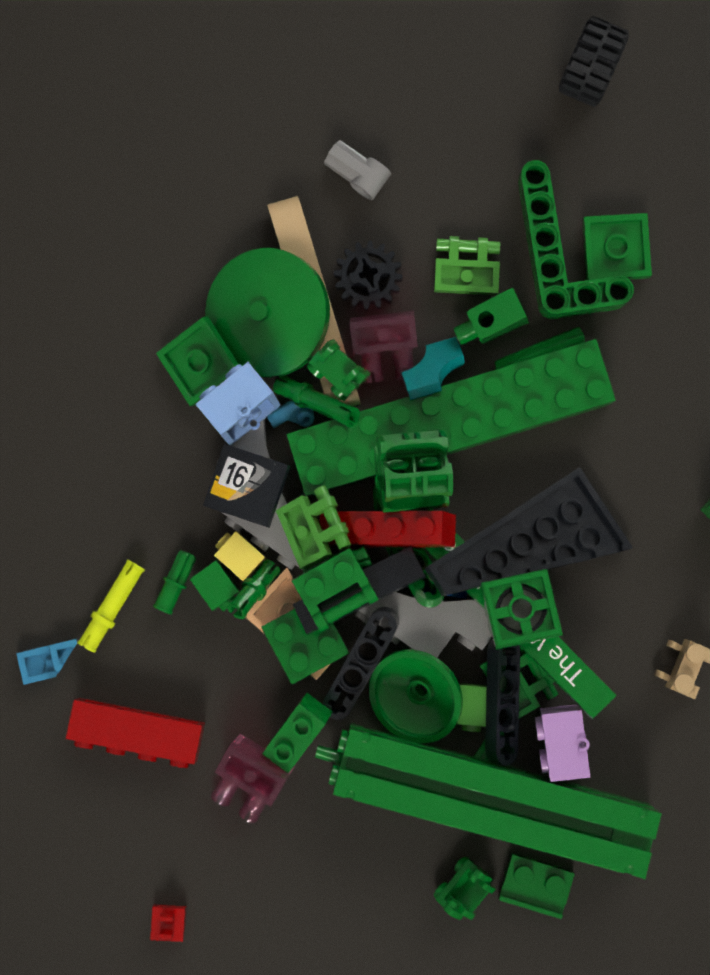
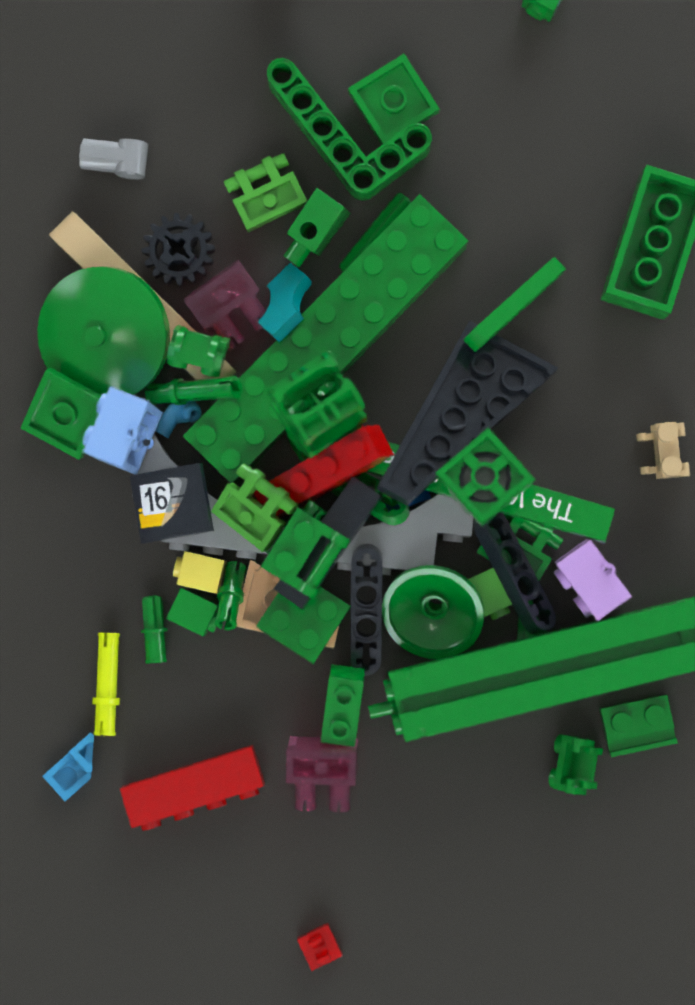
camera: 30 degrees left, 0 degrees up
none -> green beam [463,257,566,352]

